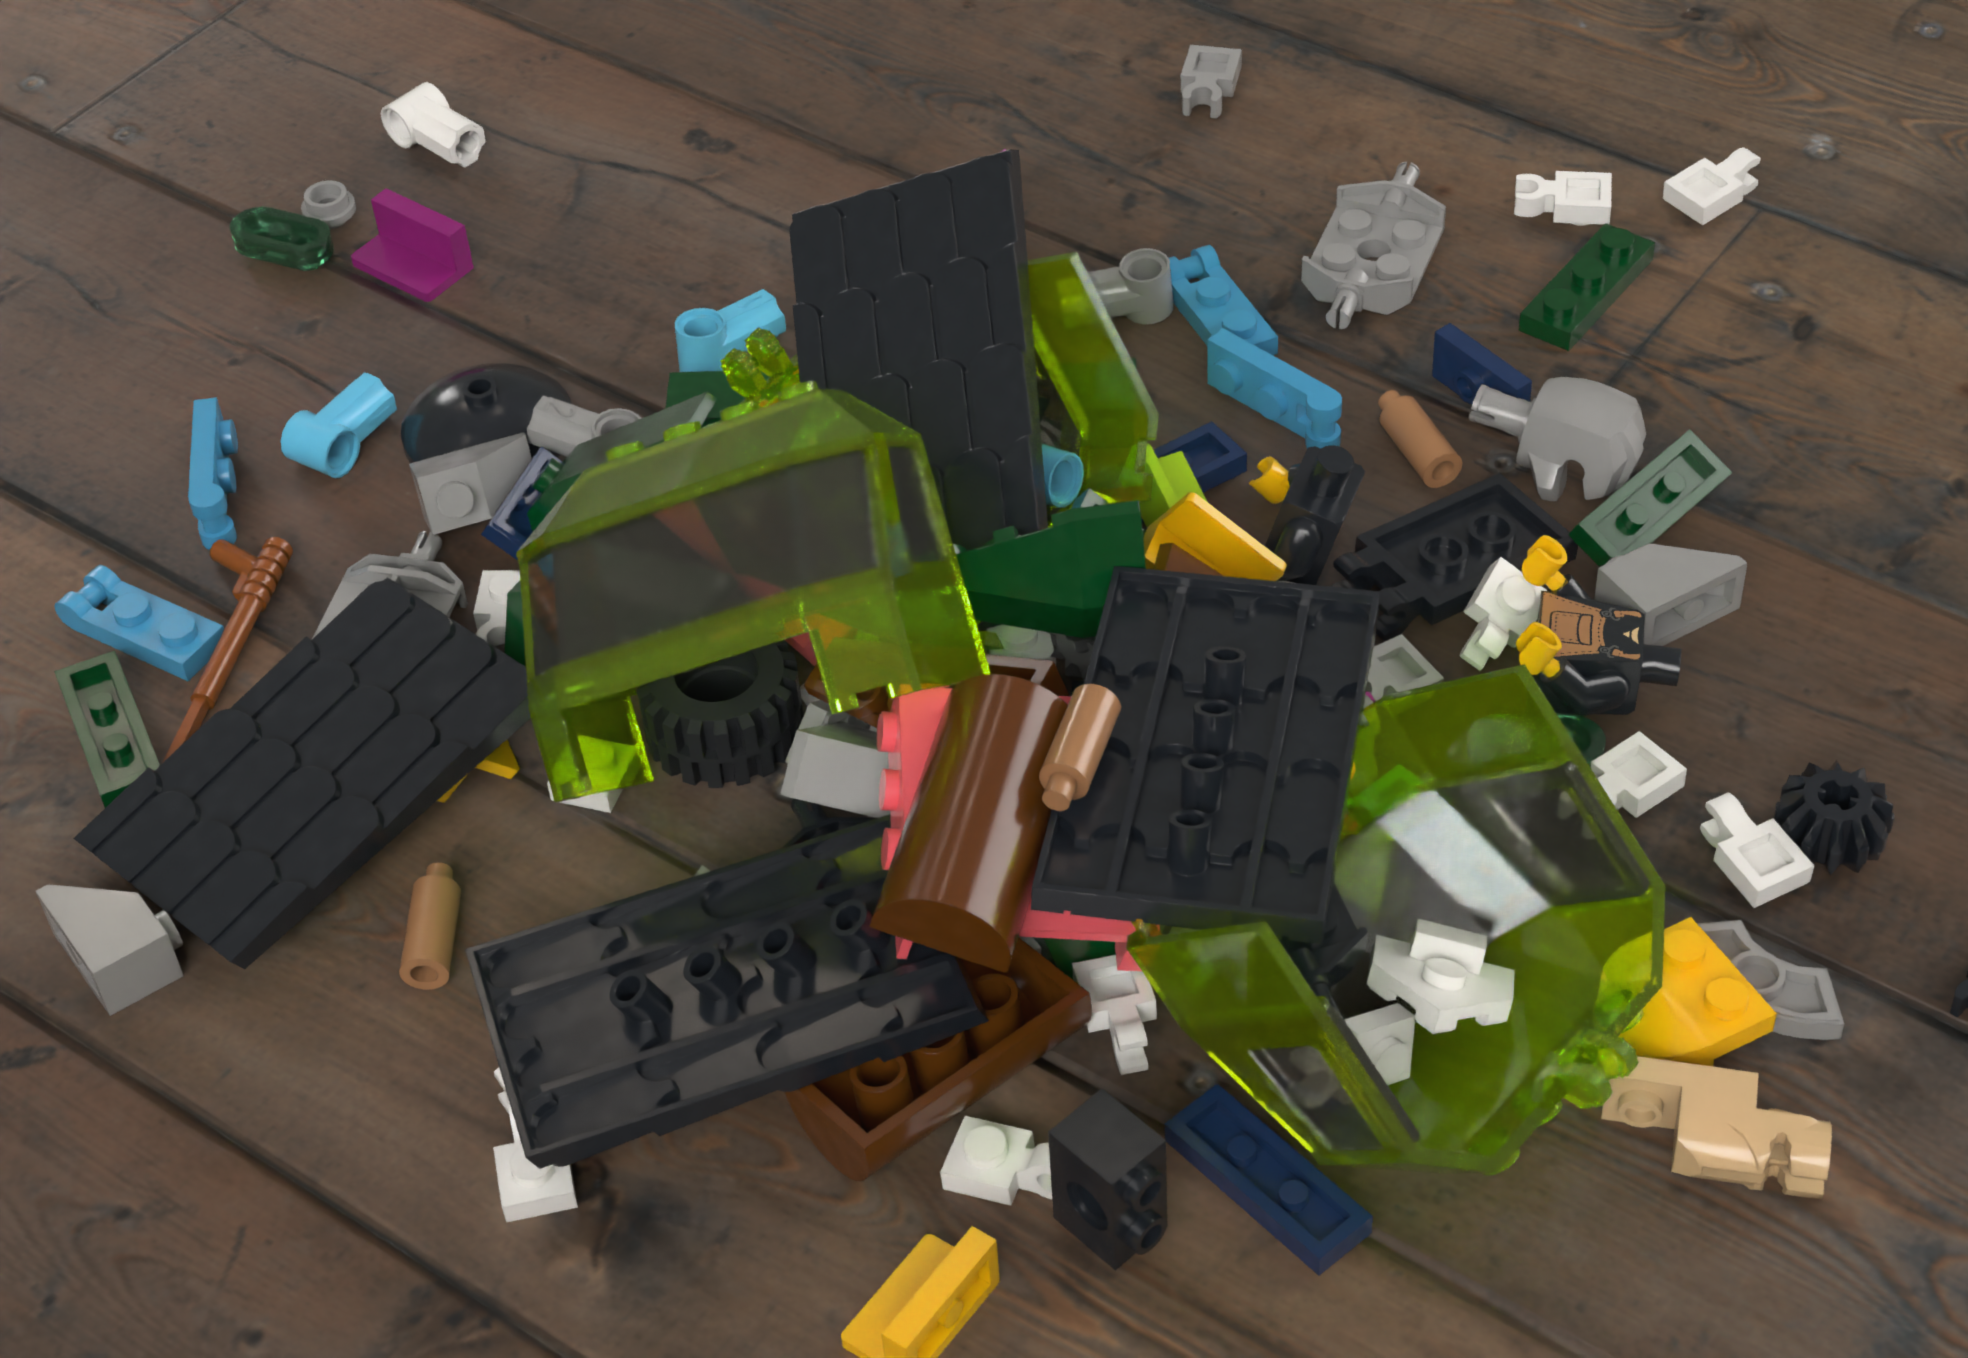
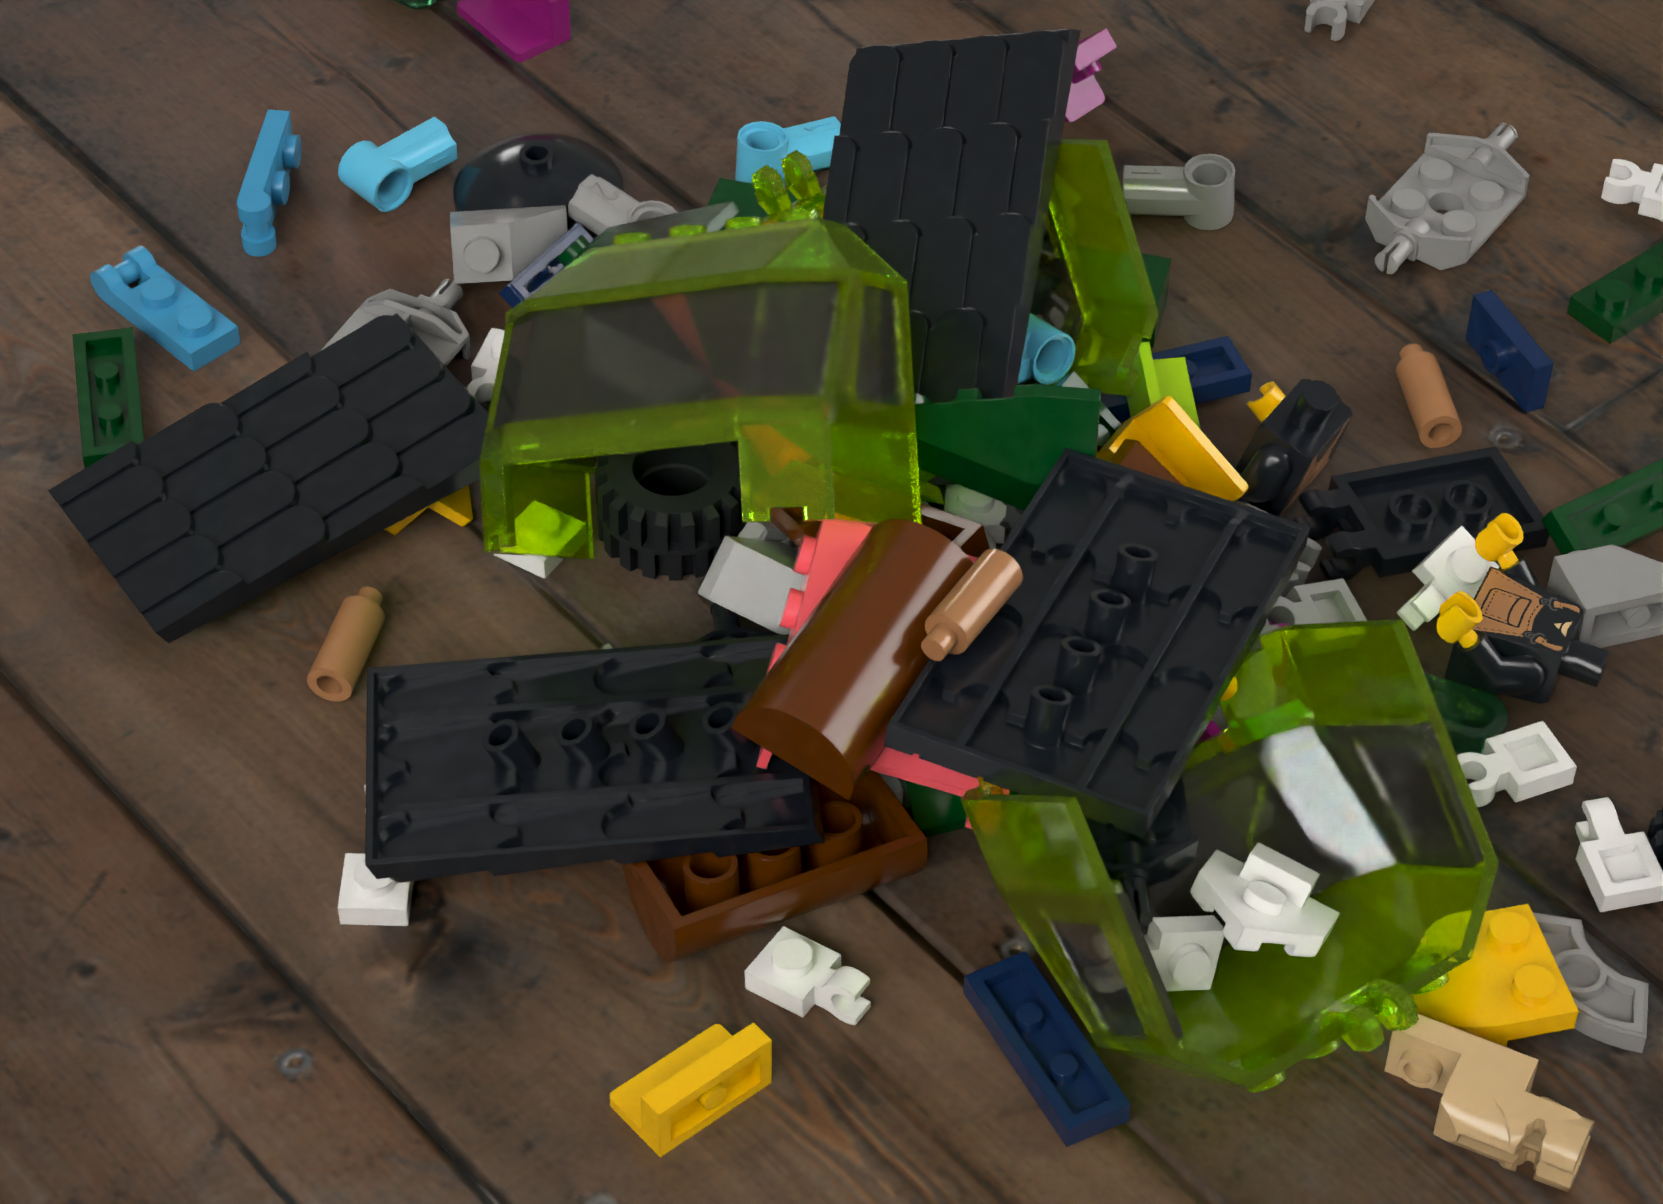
camera: 10 degrees right, 0 degrees up
light grey slope [36,884,183,1016] -> none
dark orange piece [162,537,293,763] -> none
black brick [1048,1089,1168,1271] -> none
white plate [1072,955,1157,1075] -> none
dark azure plate [1168,245,1278,356] -> none
dark azure plate [1207,328,1342,449] -> none
light grey piece [1469,377,1646,501] -> none

